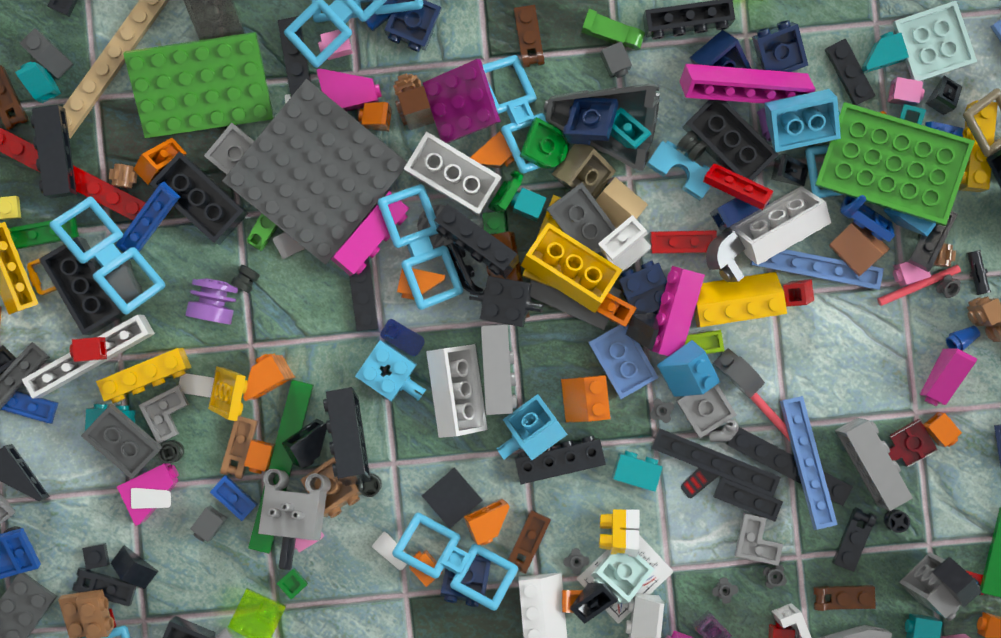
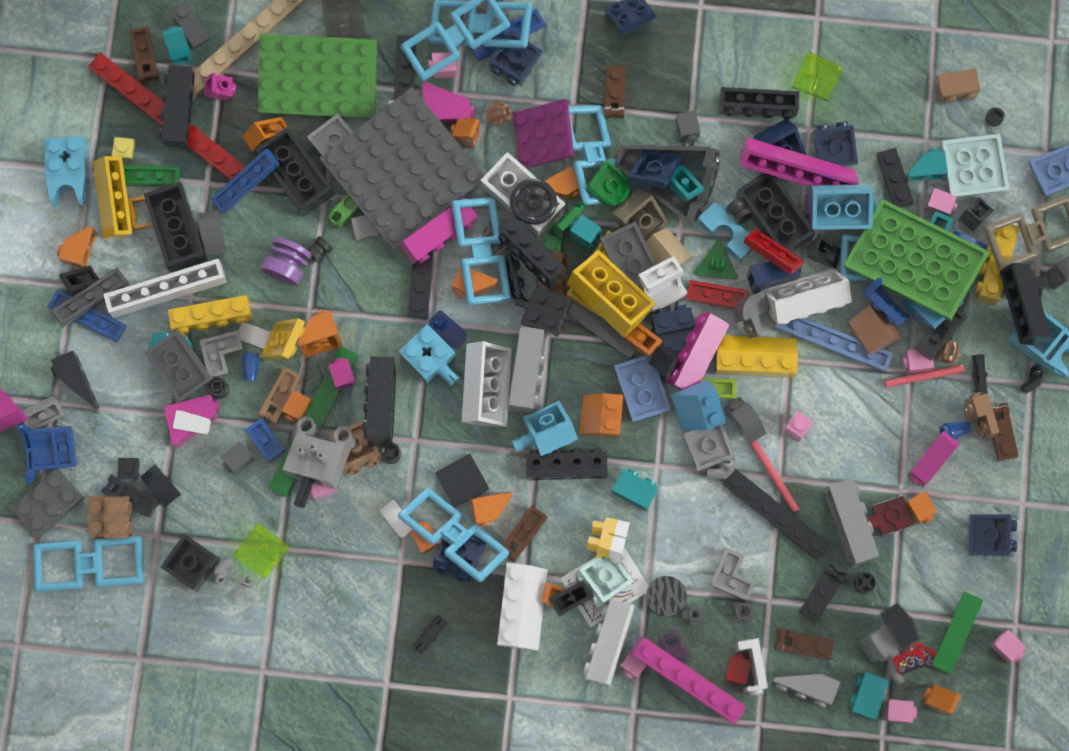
camera: 15 degrees right, 10 degrees down
medium azure bar [49,197,165,315] -> none
red brick [70,337,107,362] -> none
medium nougat gear [109,164,138,188] -> none
green plate [276,568,308,599] -> none
black slope [282,419,327,468] -> none
reddish brown brick [395,86,435,130] -> none
dark grey plate [563,548,590,575] -> none
bright green leg [581,9,645,50] -> none
dark grey plate [650,399,674,423] -> none
black plate [651,428,781,497] -> none
sticker [681,468,718,498] -> none
black plate [713,477,783,522] -> none
medium blue plate [780,396,838,530] -> none
red brick [783,279,814,307] -> none
dark grey plate [936,274,961,298] -> none
none -> dark pink brick [204,73,236,101]
none -> blue cone [241,352,261,381]
none -> dark pink brick [329,358,356,391]
none -> black plate [510,179,557,225]
none -> dark grey tile [646,576,687,617]
none -> green piece [694,240,738,280]
none -> bright pink brick [783,411,813,442]

